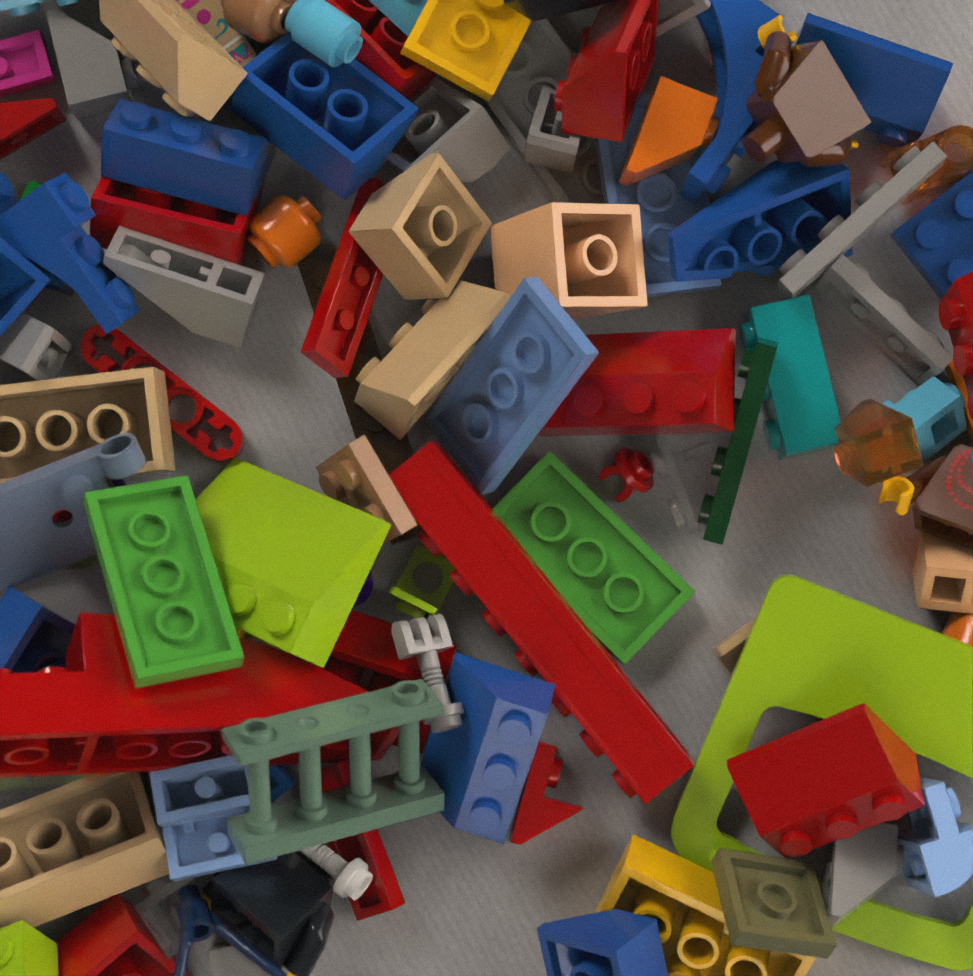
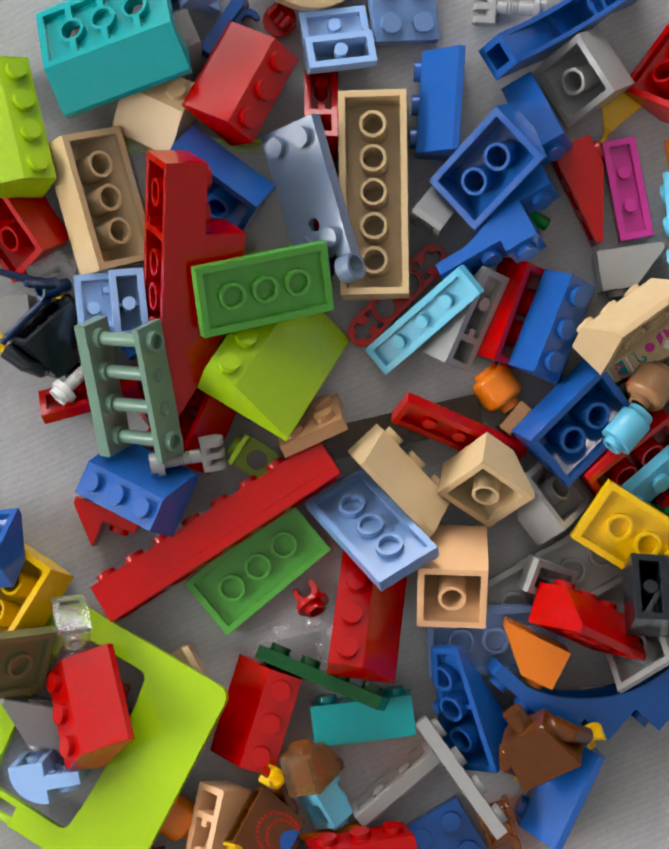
camera: 100 degrees right, 5 degrees up
none -> clear bracket [51,594,92,665]
none -> red slope [210,653,303,776]
none -> medium azure plate [365,264,485,375]
none -> medium nougat plate [496,401,532,435]

